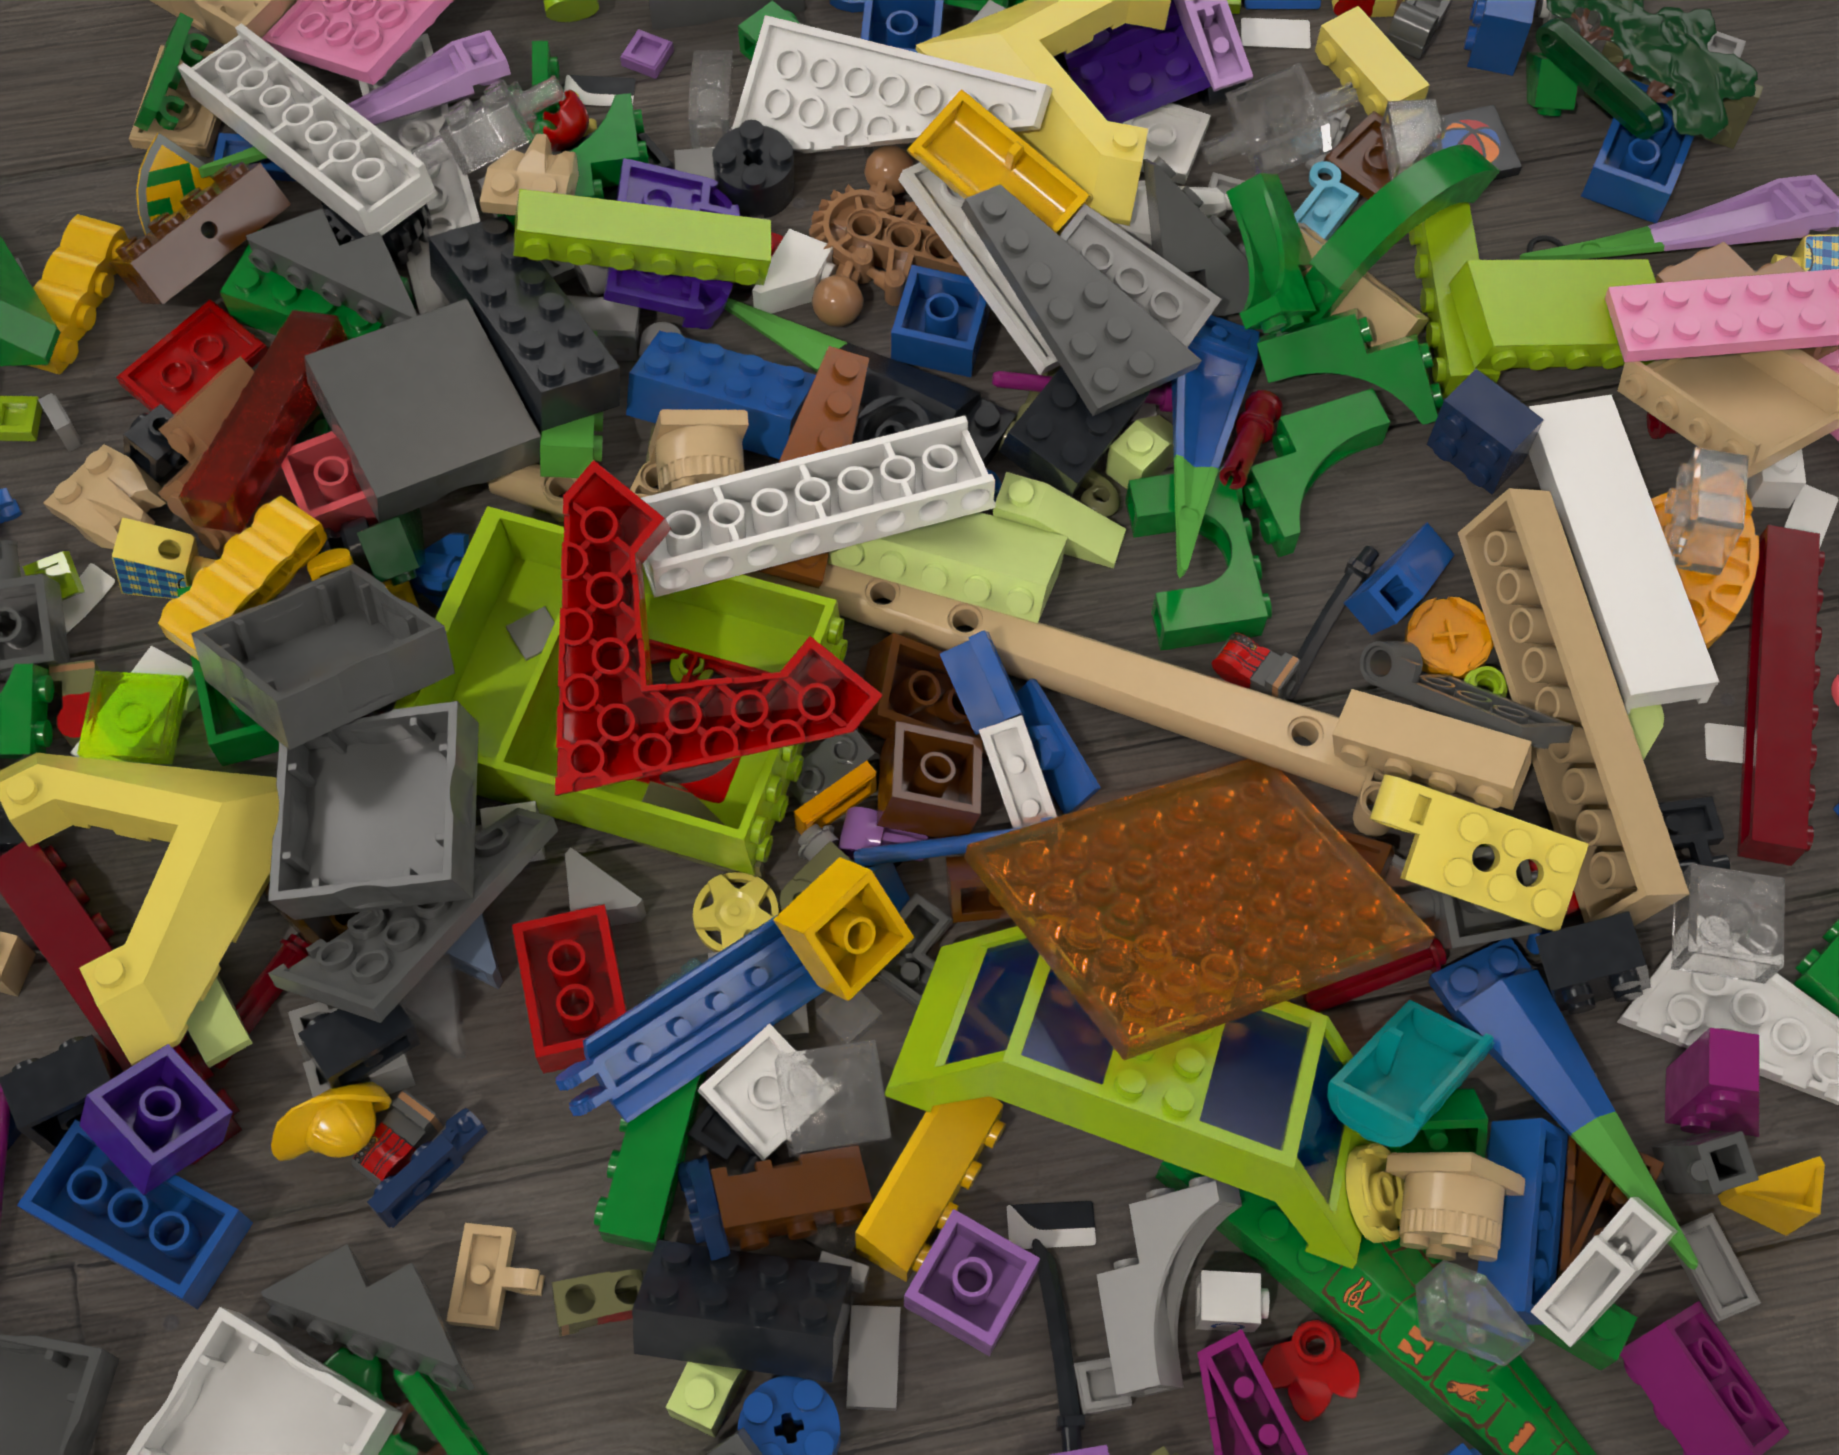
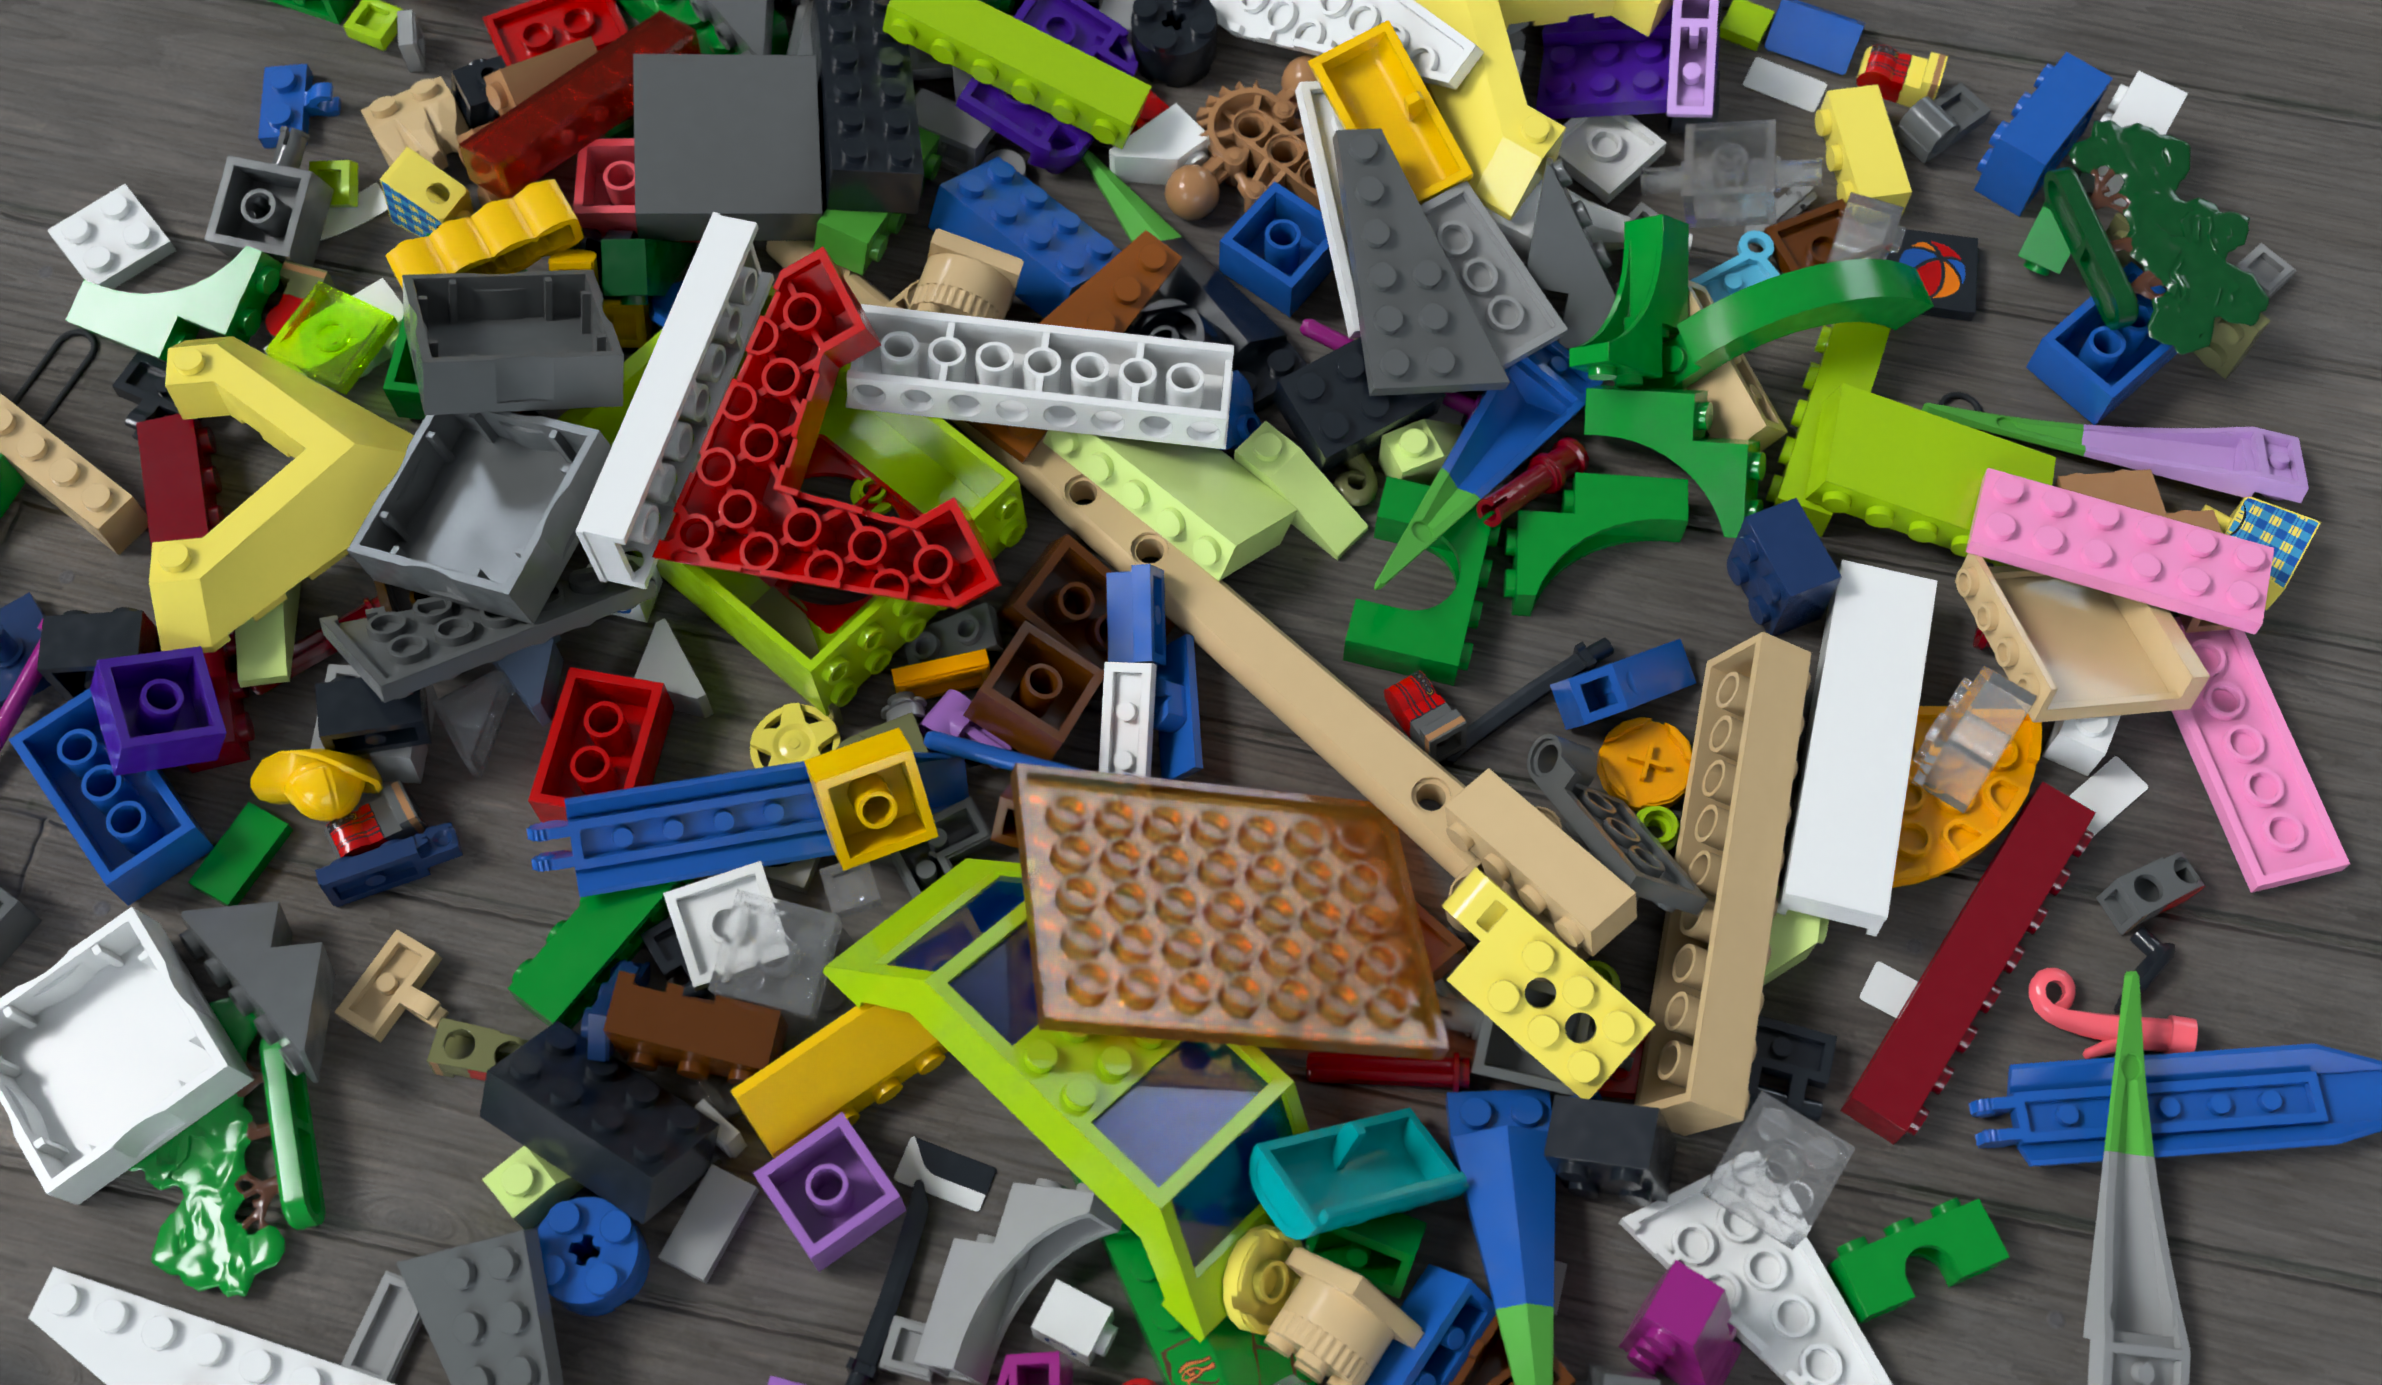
camera: 25 degrees right, 0 degrees up
none -> green tile [188,802,293,907]
none -> white tile [575,212,774,589]

